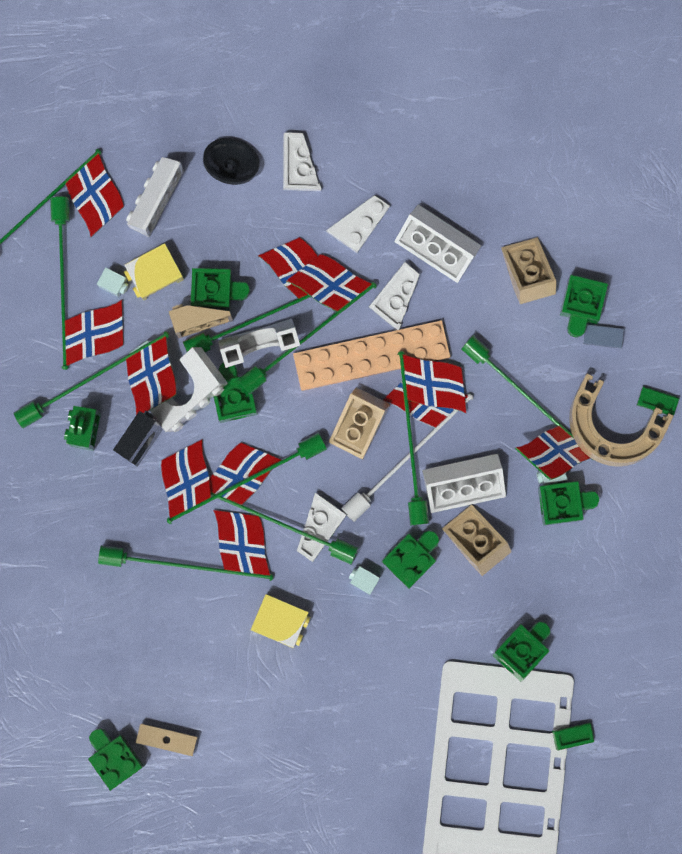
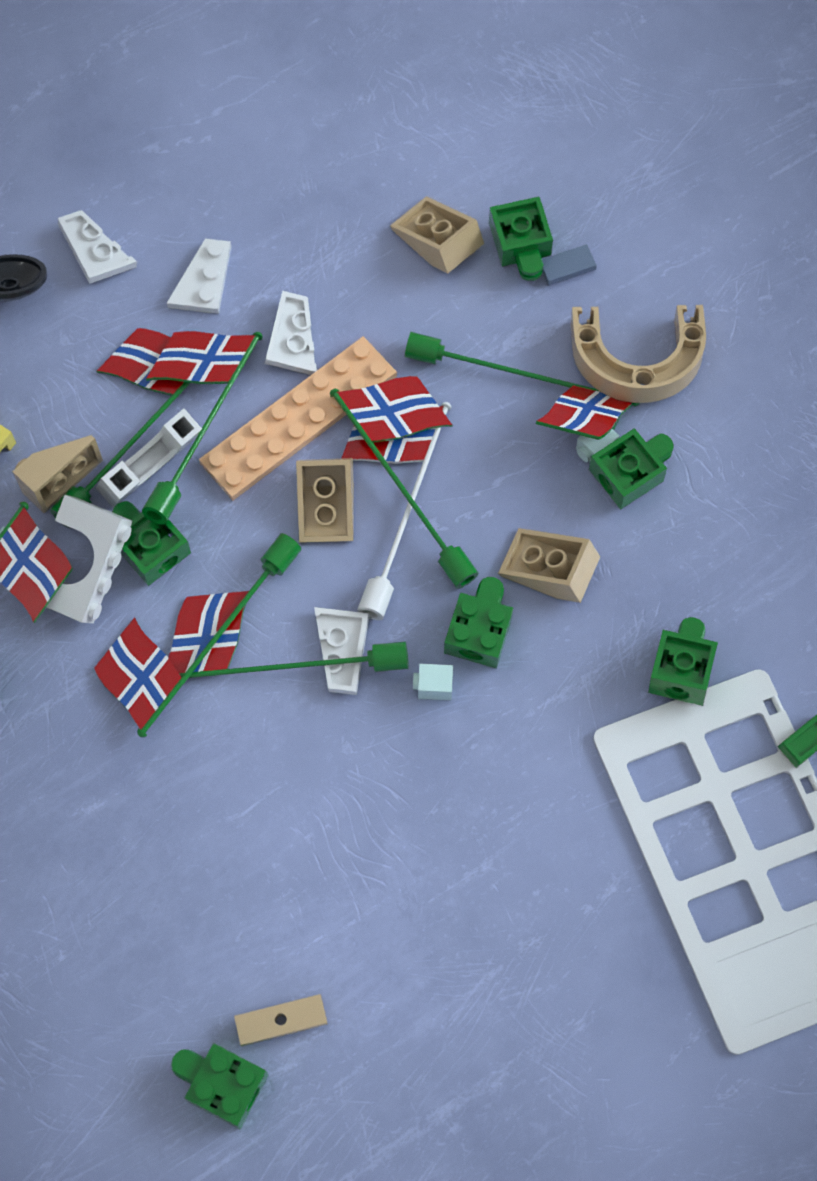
camera: 30 degrees left, 15 degrees down
flag [98,510,274,581] -> none
black arch [113,411,163,467] -> none
green brick [191,268,250,311] -> none
light yellow panel [251,594,311,648] -> none
white slope [394,205,481,283] -> none
white slope [422,454,506,513] -> none
green tile [636,387,679,417] -> none

